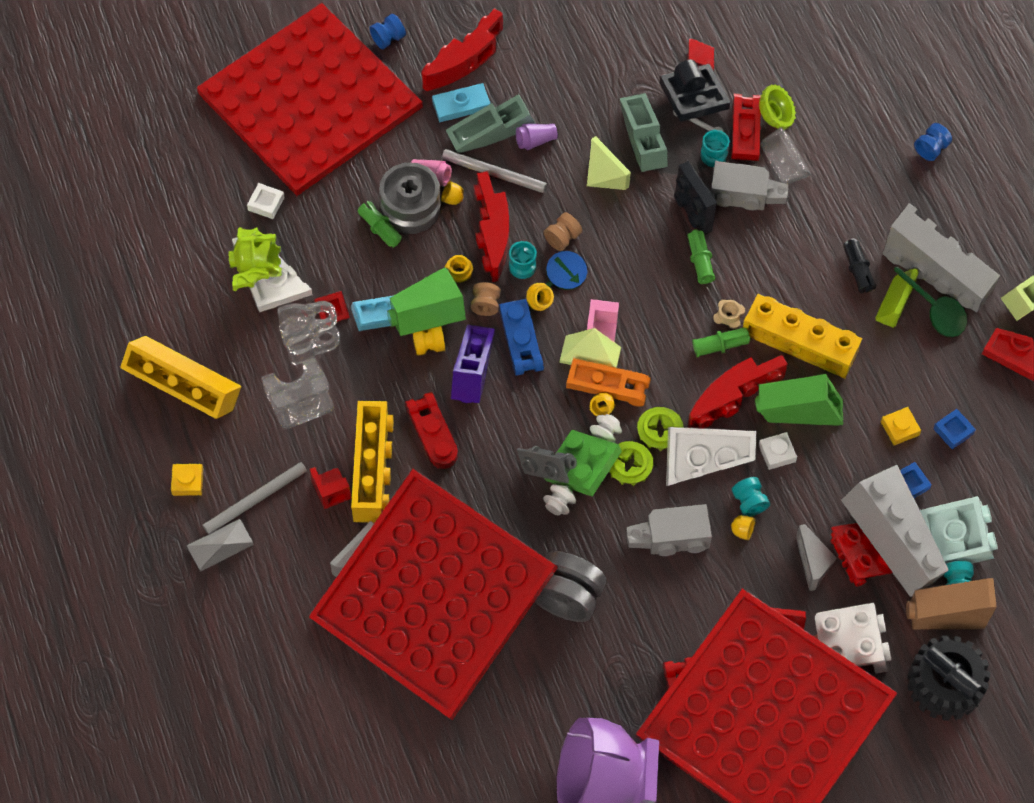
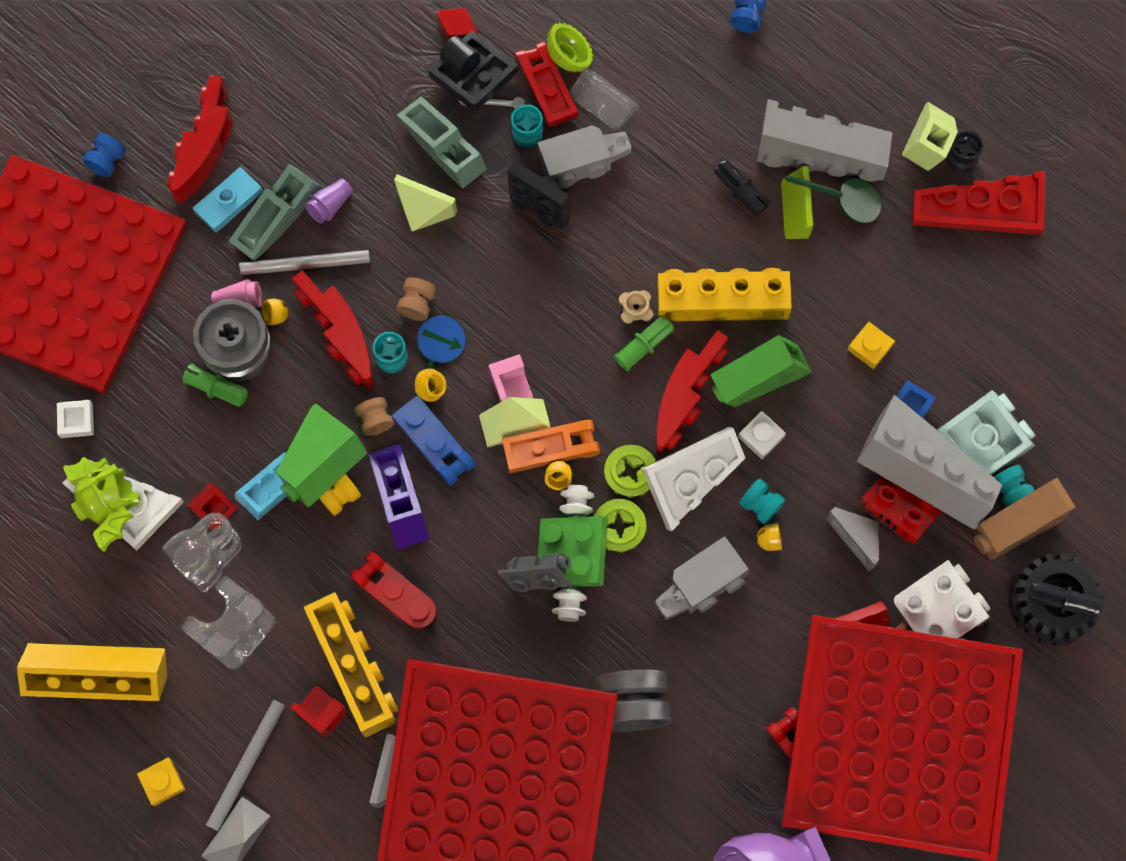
camera: 25 degrees left, 10 degrees up
yellow plate [445,255,473,282] -> none
bright green axle [688,230,715,284] -> none
blue plate [933,409,976,450] -> none

